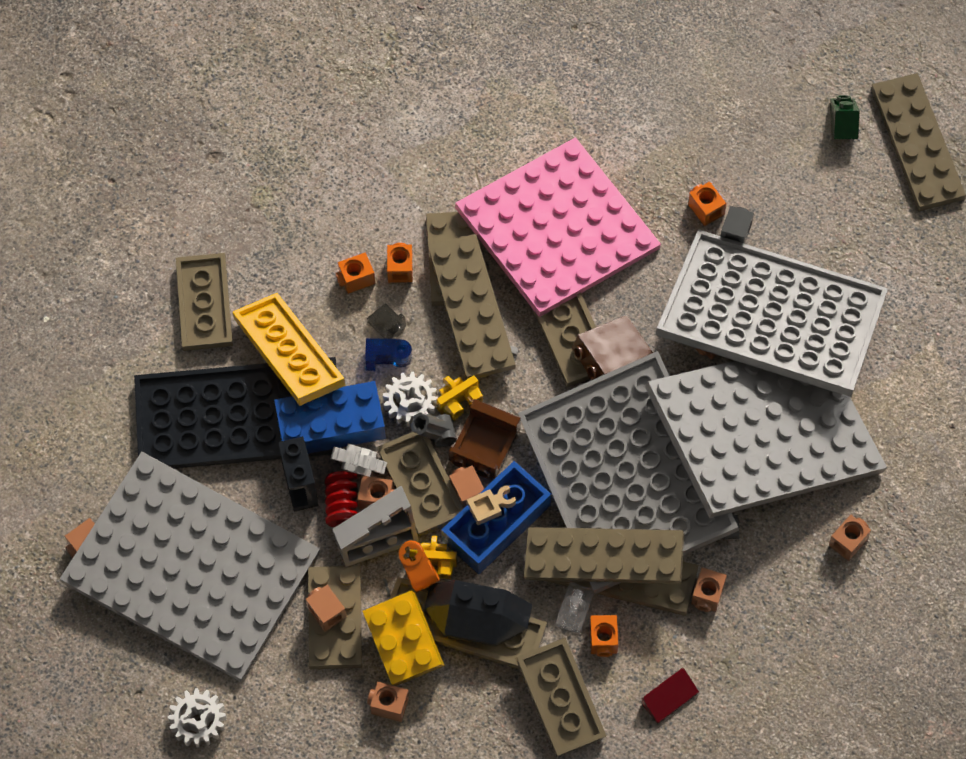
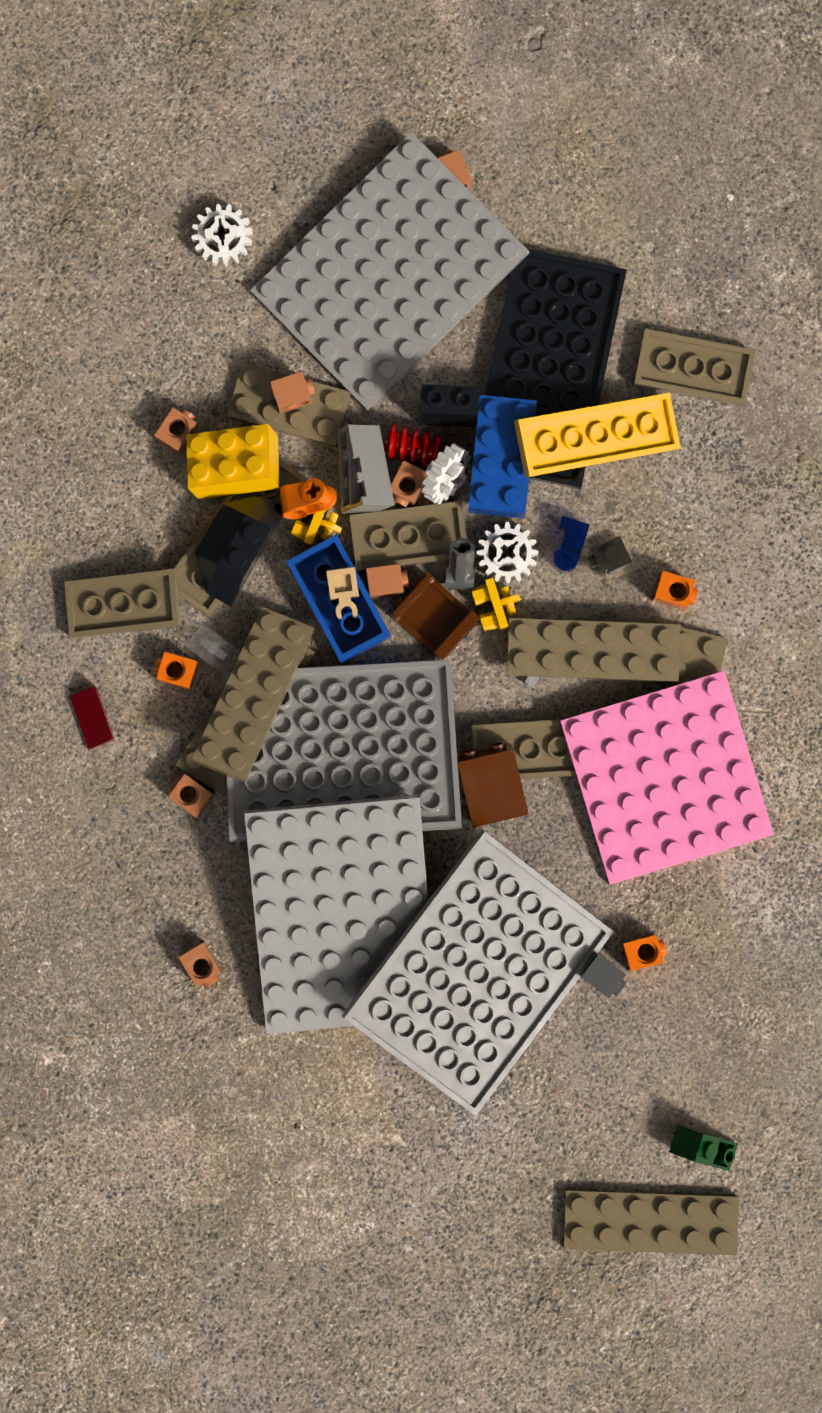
camera: 110 degrees right, 20 degrees up
orange brick [335,252,375,294] -> none

